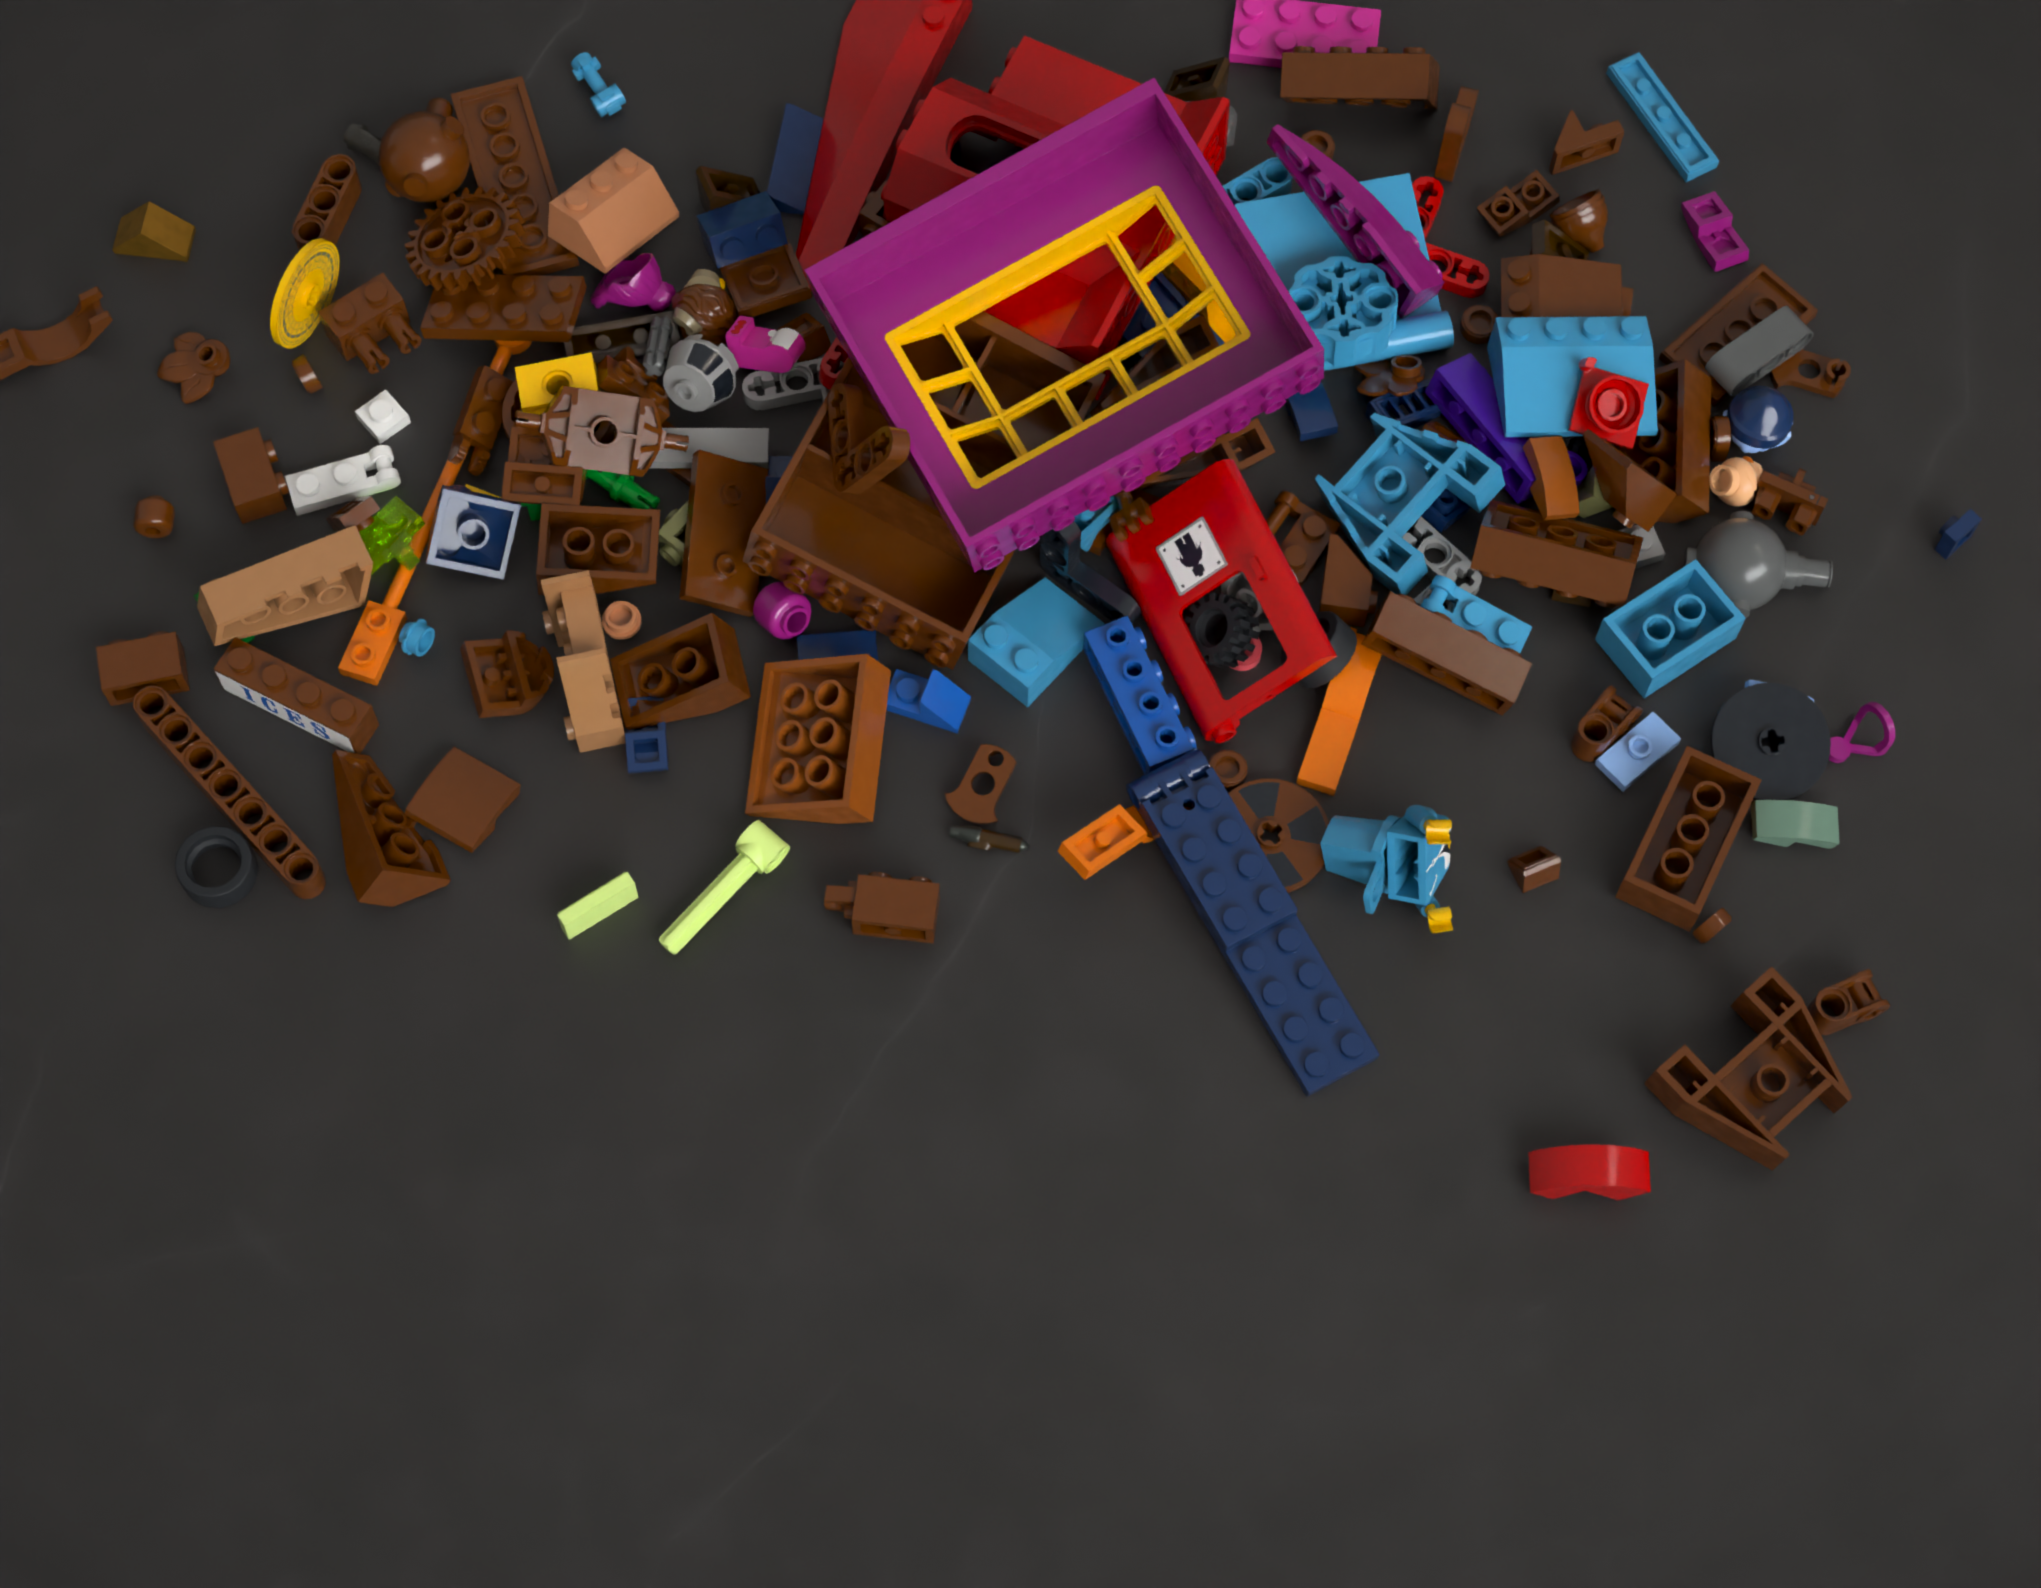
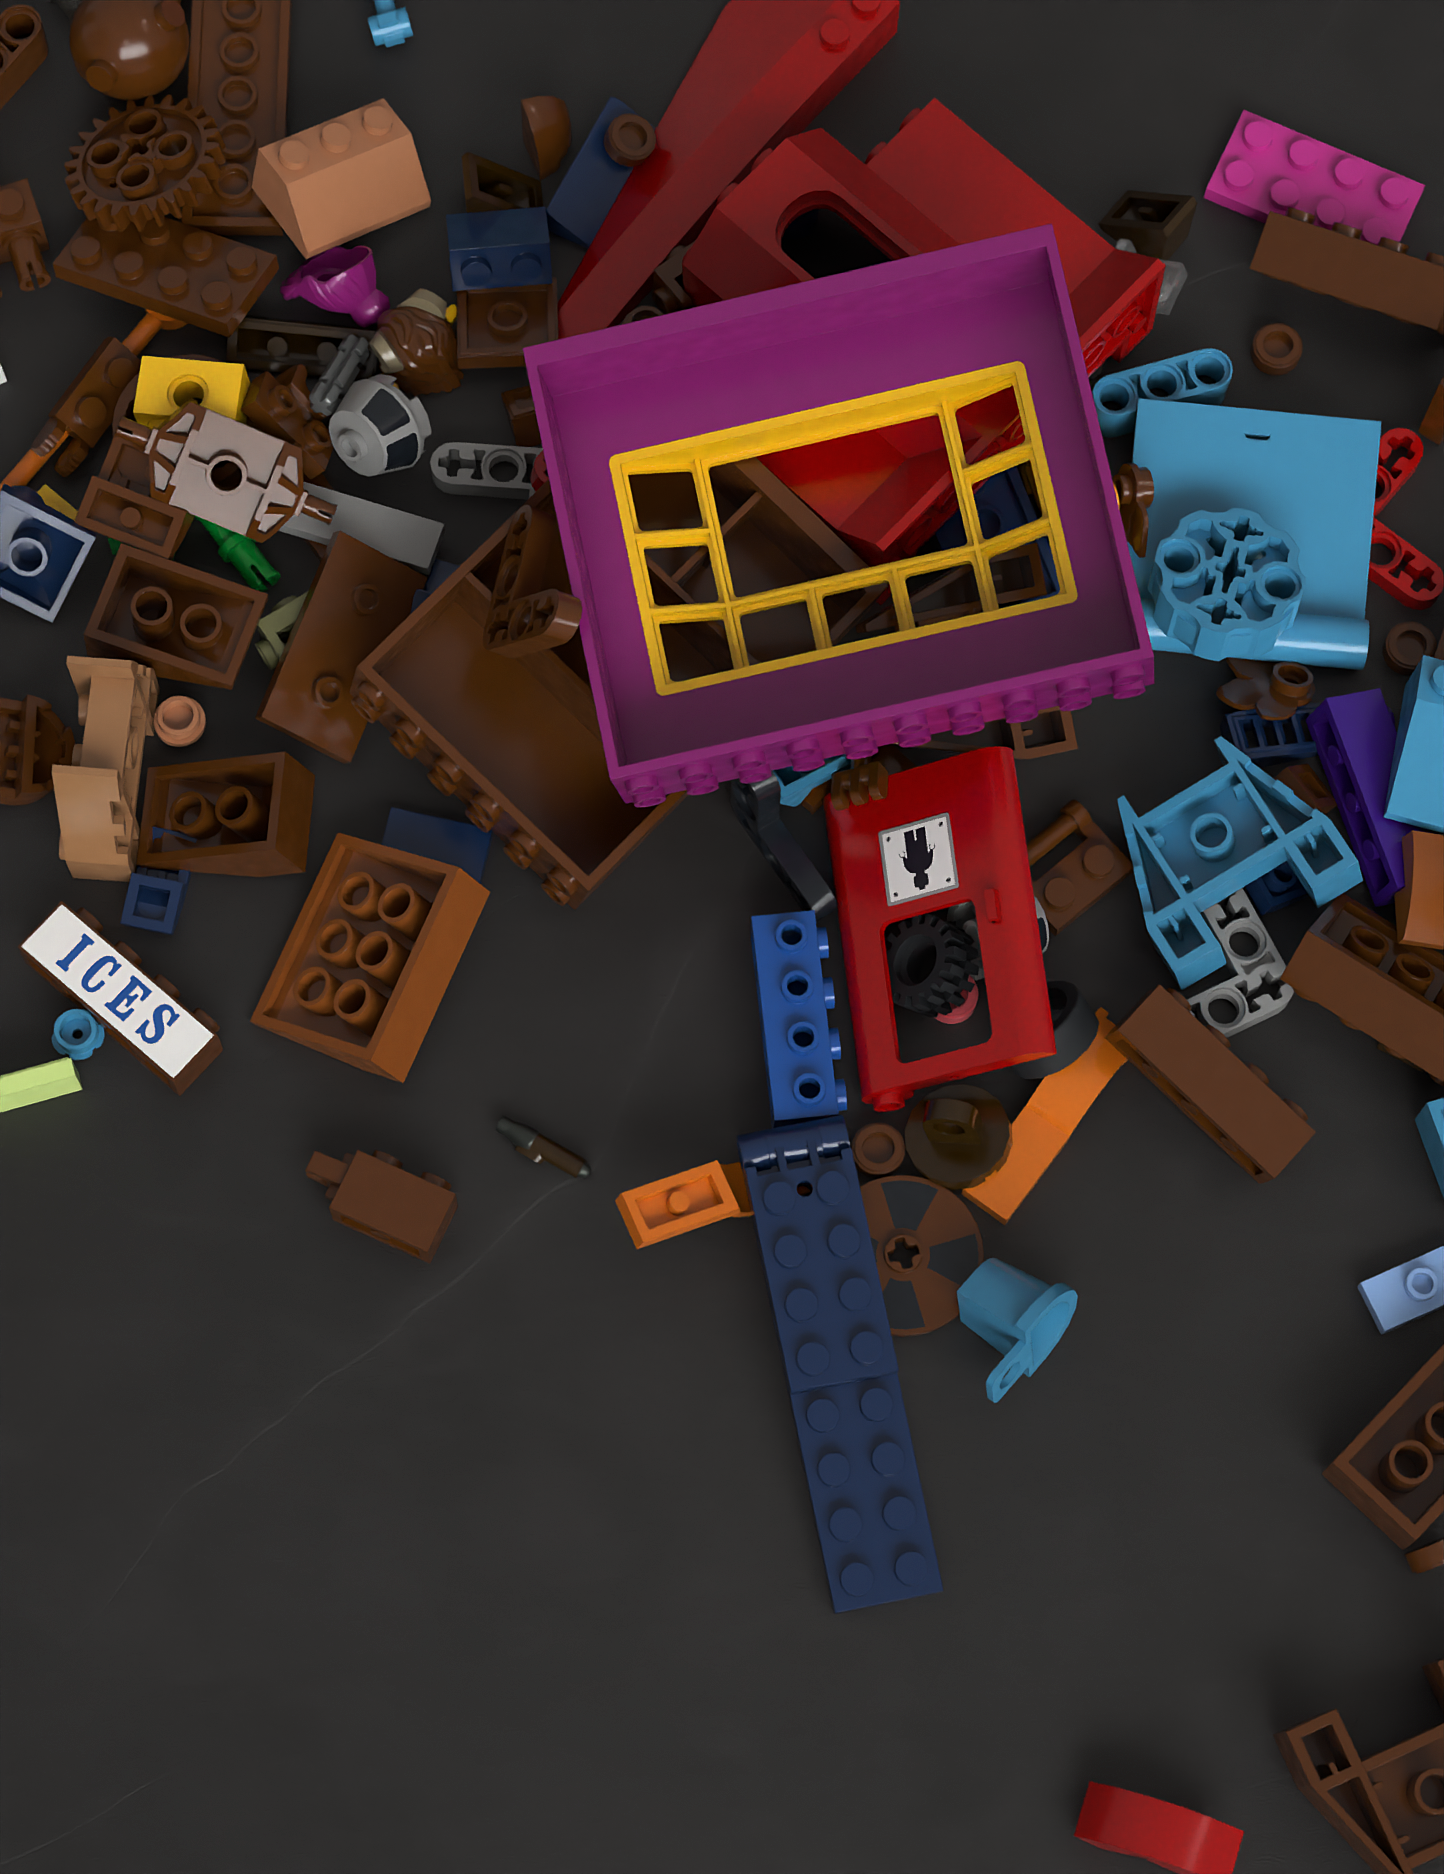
camera: 15 degrees right, 5 degrees up
yellowish green axle [659,820,790,955] -> none
dark pink leg [725,316,805,373] -> none
magenta head [753,581,812,640] -> none
blue slope [886,669,971,734] -> none
reddish brown piece [944,744,1017,824] -> none
dark azure slope [968,577,1105,707] -> none
magenta wedge [1266,124,1445,319] -> none
dark blue slope [1285,382,1338,441] -> none
reddish brown slope [1319,534,1378,627] -> none
dark azure torso [1387,805,1453,933] -> none
dark azure plate [1421,575,1532,653] -> none
reddish brown slope [1507,846,1561,893] -> none
reddish brown piece [1571,685,1643,762] -> none
none -> brick [18,901,223,1096]
none -> dark azure plate [51,1009,105,1060]
none -> reddish brown brick [521,96,572,181]
none -> reddish brown tile [604,114,656,167]
none -> dark brown tile [905,1084,1013,1190]

